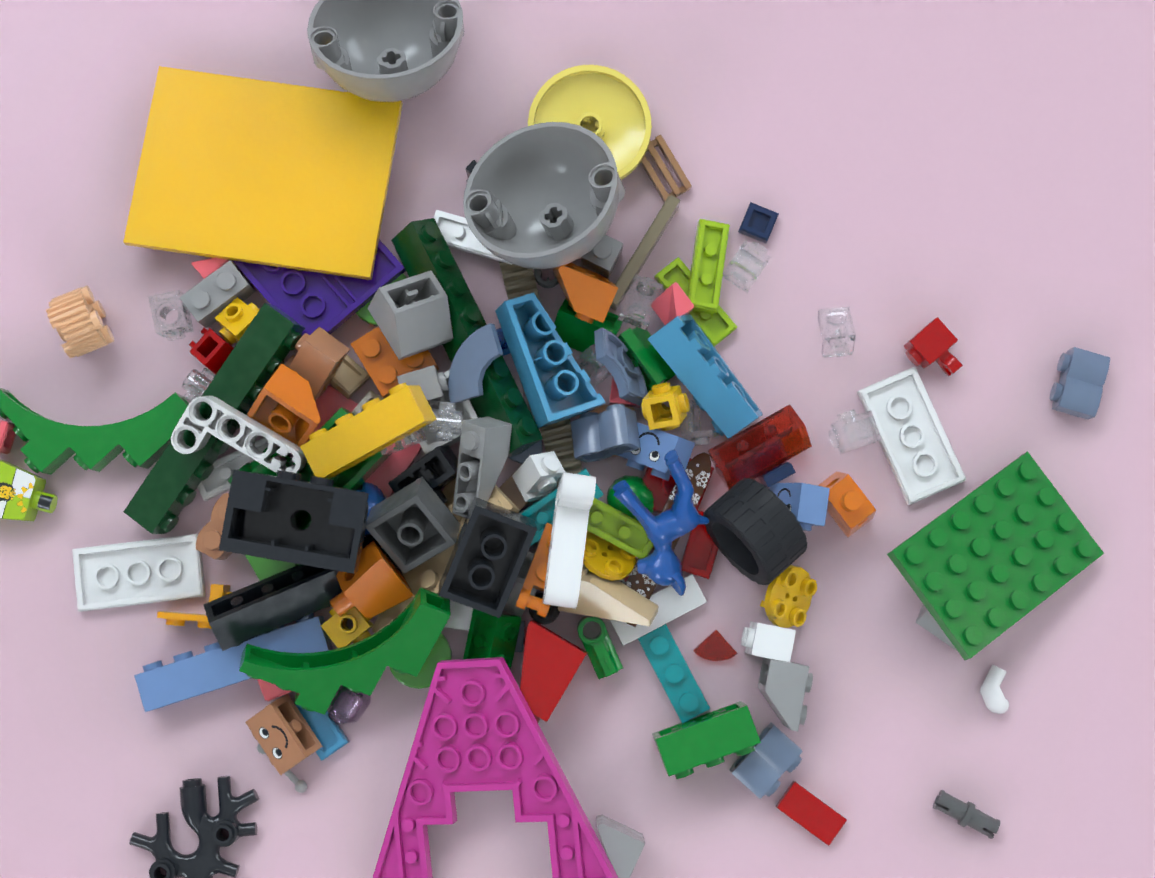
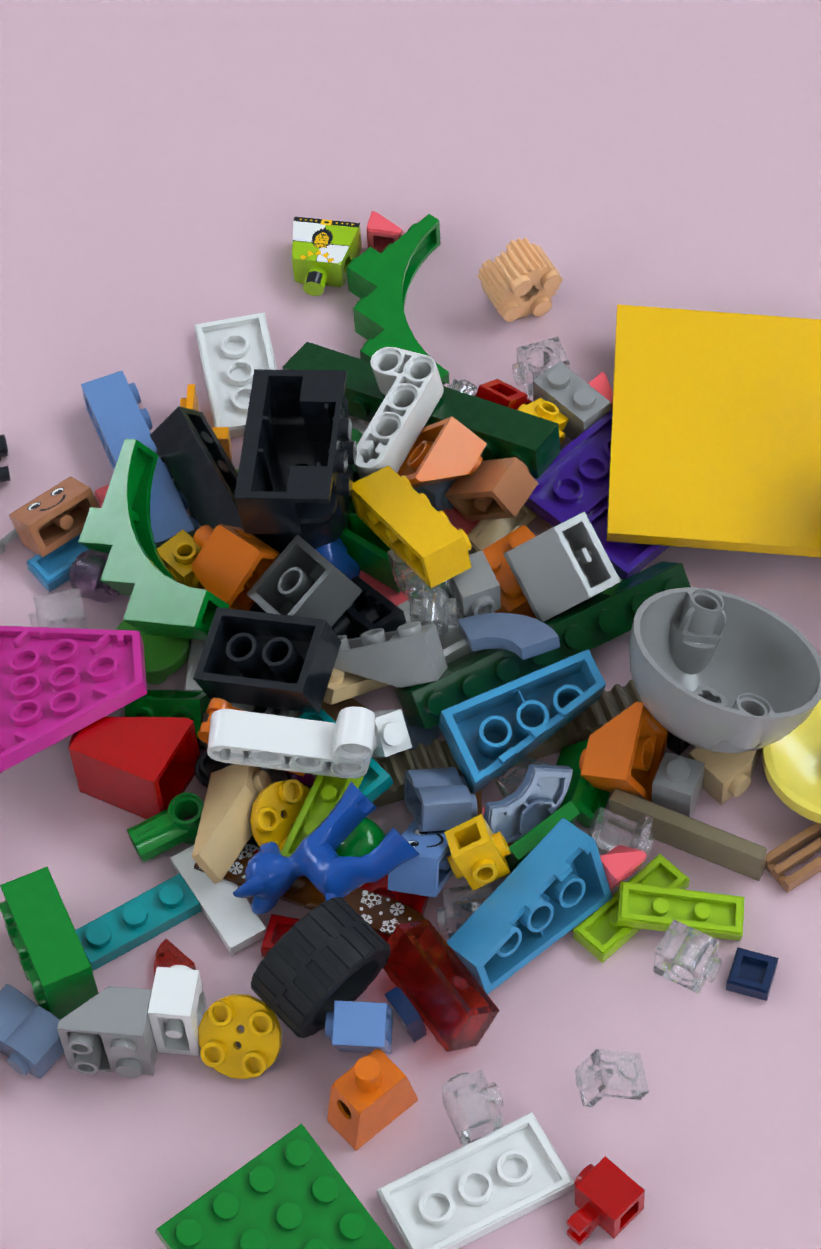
camera: 90 degrees right, 30 degrees down
none -> clear brick [29,587,88,629]

